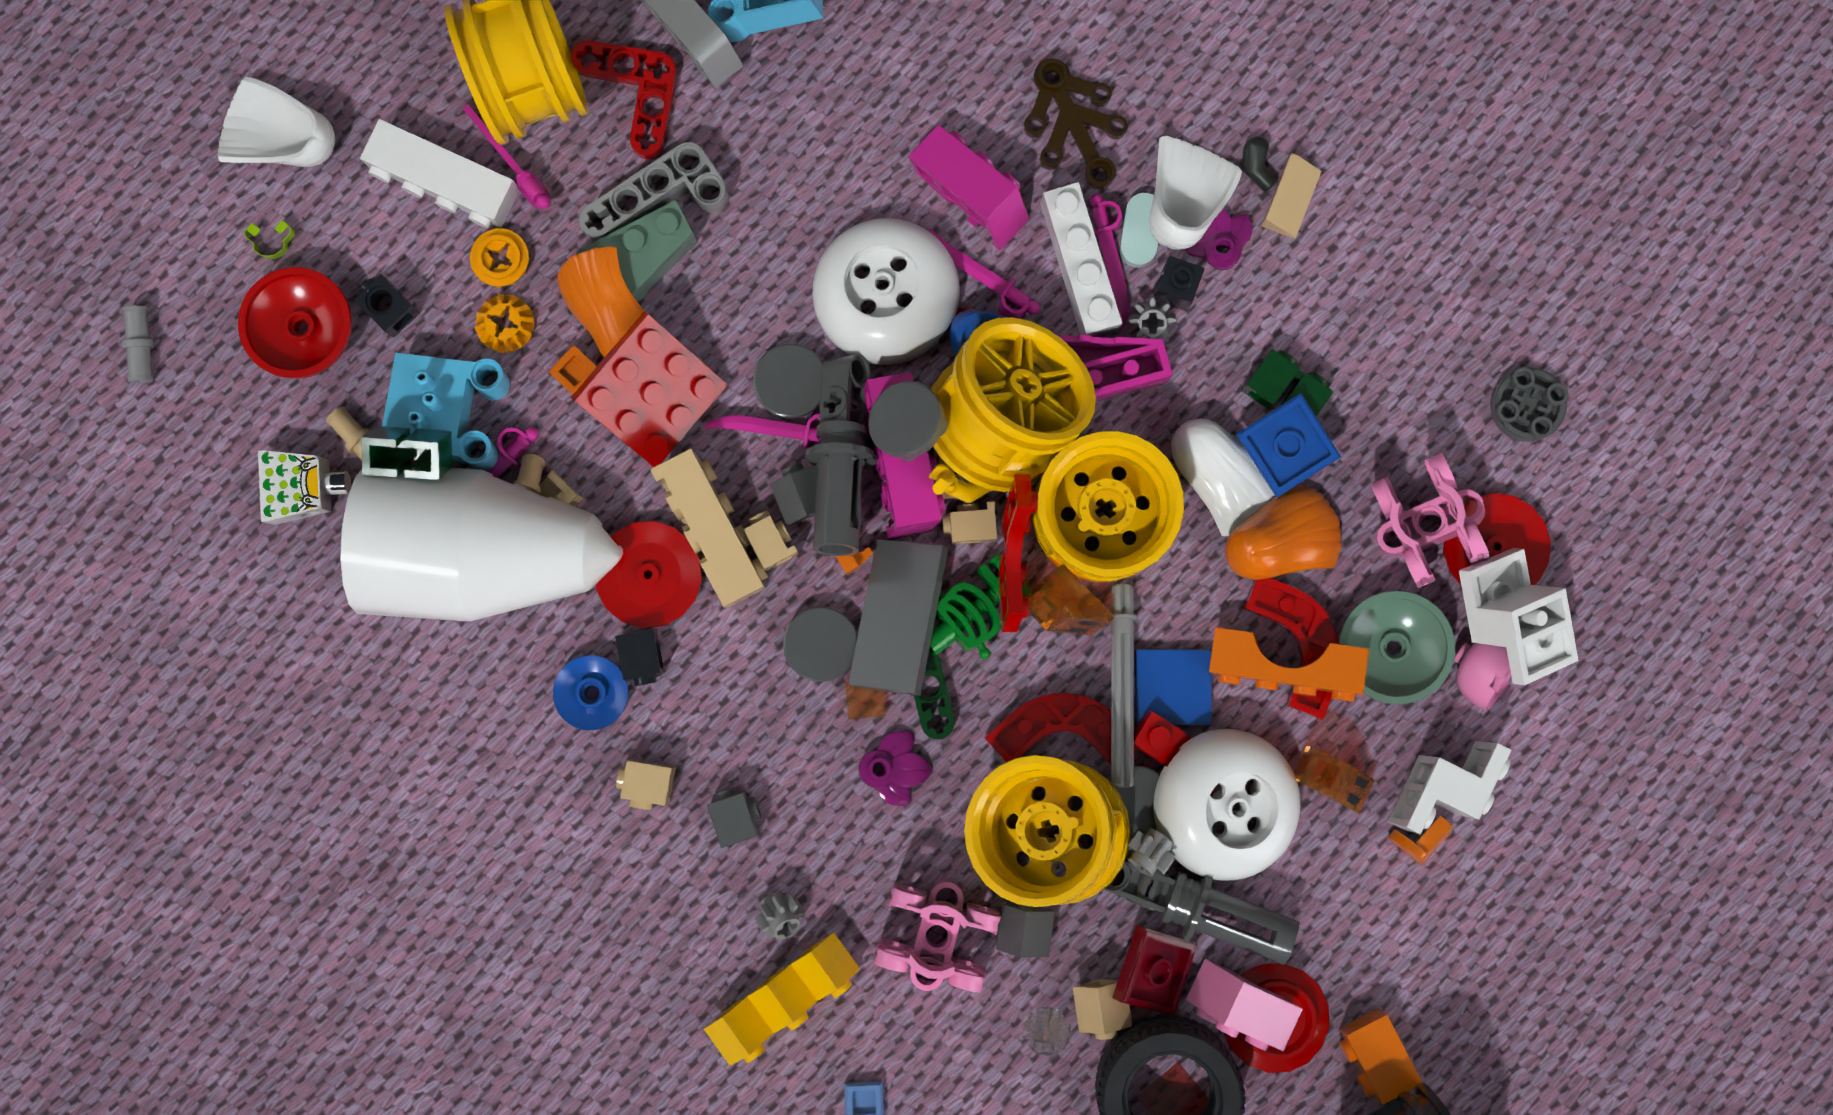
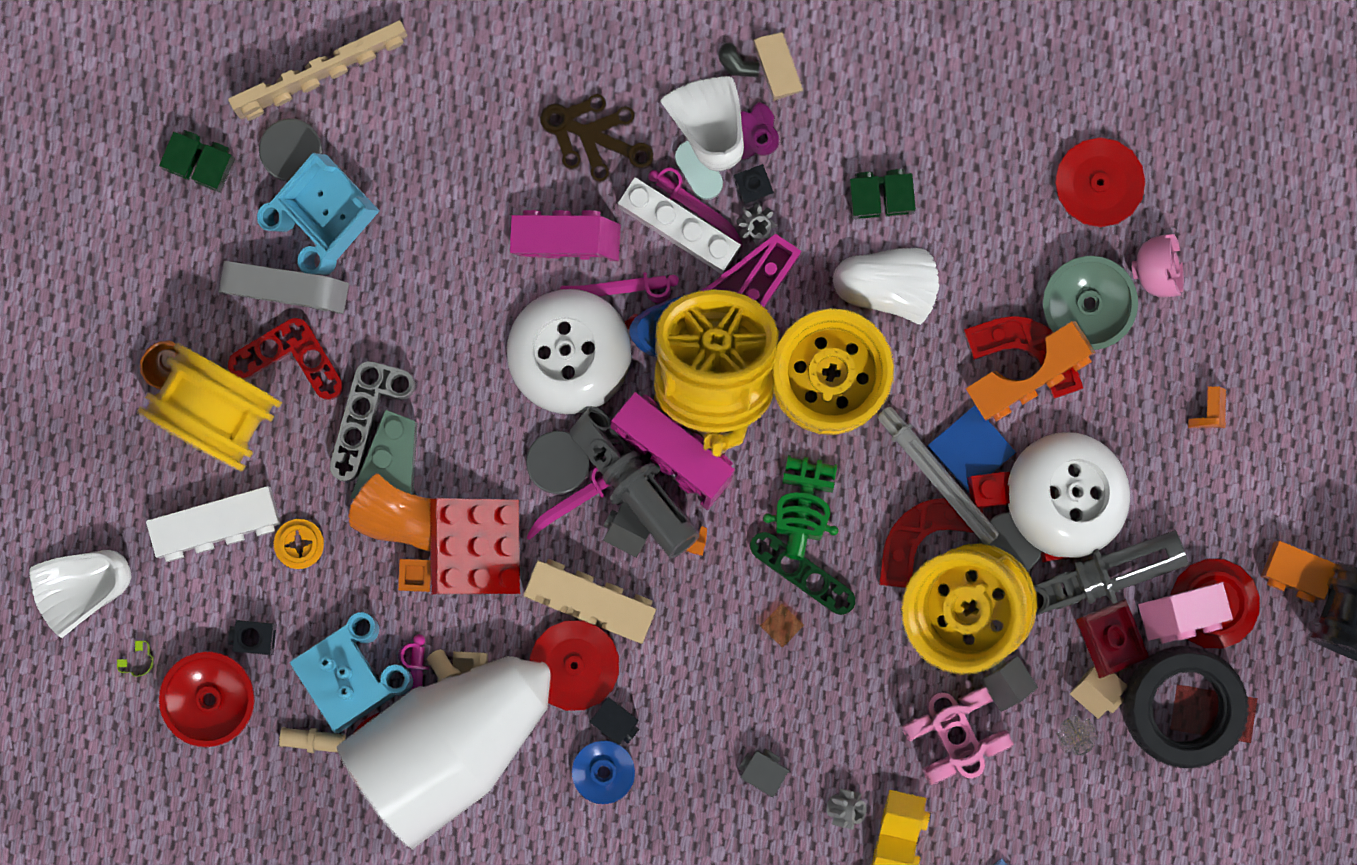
camera: 40 degrees left, 0 degrees up
light grey pin [122,306,154,383] -> none
white torso [258,450,351,525] -> none
piece [361,426,452,480] -> none
dark pink sword [463,104,551,210] -> none
light orange gear [474,293,535,353] -> none
tan brick [616,759,676,810] -> none
tan brick [743,510,799,571] -> none
dark grey tile [783,607,858,682] -> none
dark grey tile [848,539,948,696] -> none
magenta plate [858,731,932,806] -> none
dark grey tile [868,381,948,462] -> none
tan brick [942,502,997,545] -> none
red plate [999,474,1038,633] -> none
clear orange slope [1028,564,1115,635] -> none
light grey gear [1127,828,1175,877] -> none
orange hair [1225,484,1342,580] -> none
blue tile [1236,393,1341,497] -> none
clear orange slope [1294,746,1375,814] -> none
bright pink piece [1370,453,1490,588] -> none
white bracket [1388,741,1511,834] -> none
white bracket [1459,548,1578,686] -> none
dark grey tile [1490,367,1569,442] -> none

